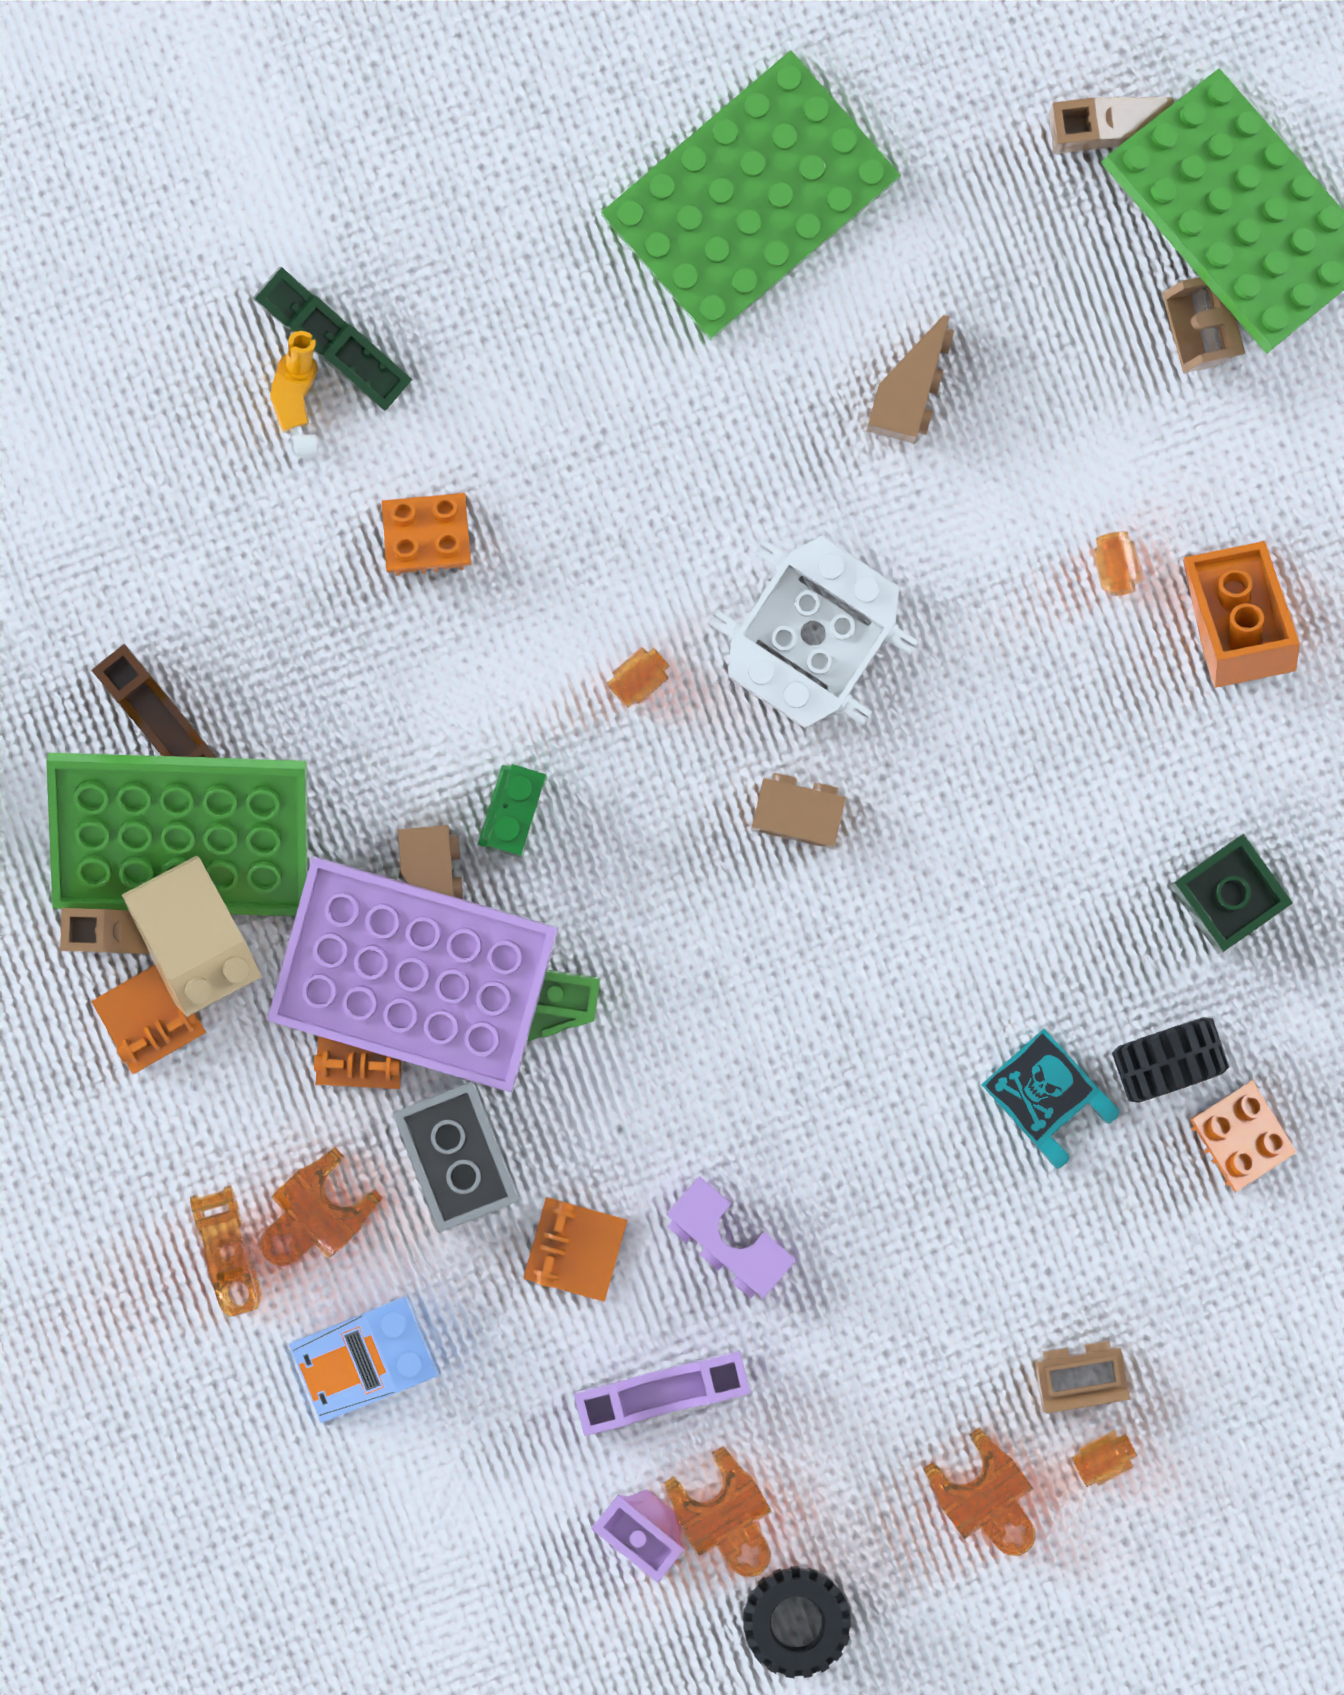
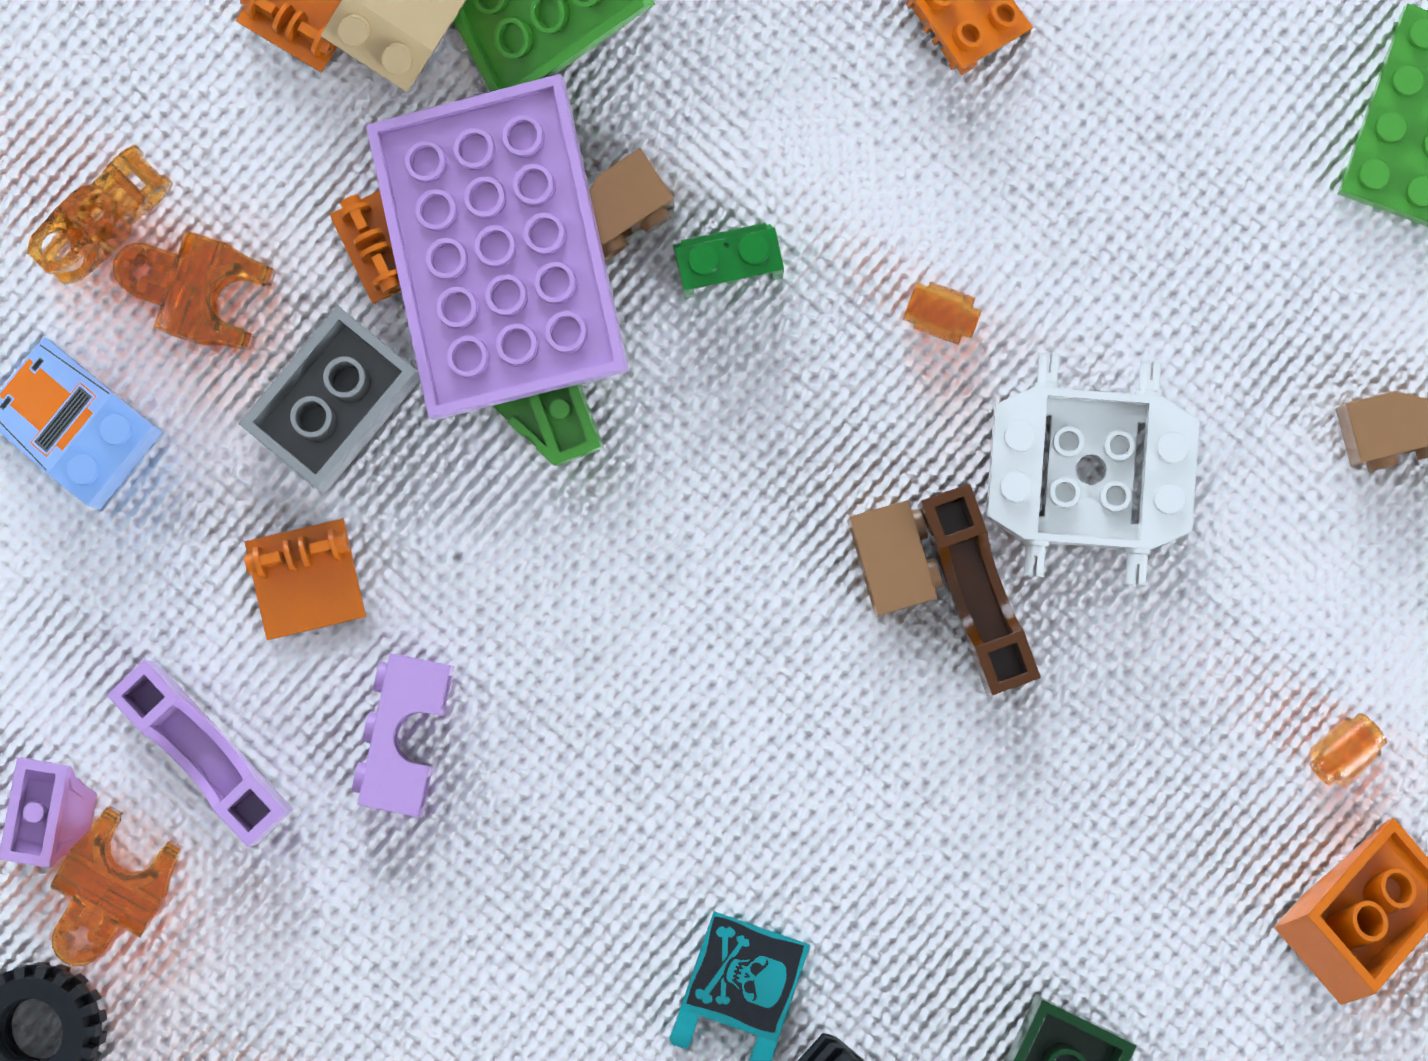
camera: 65 degrees right, 0 degrees up
none -> reddish brown arch [917,483,1041,696]

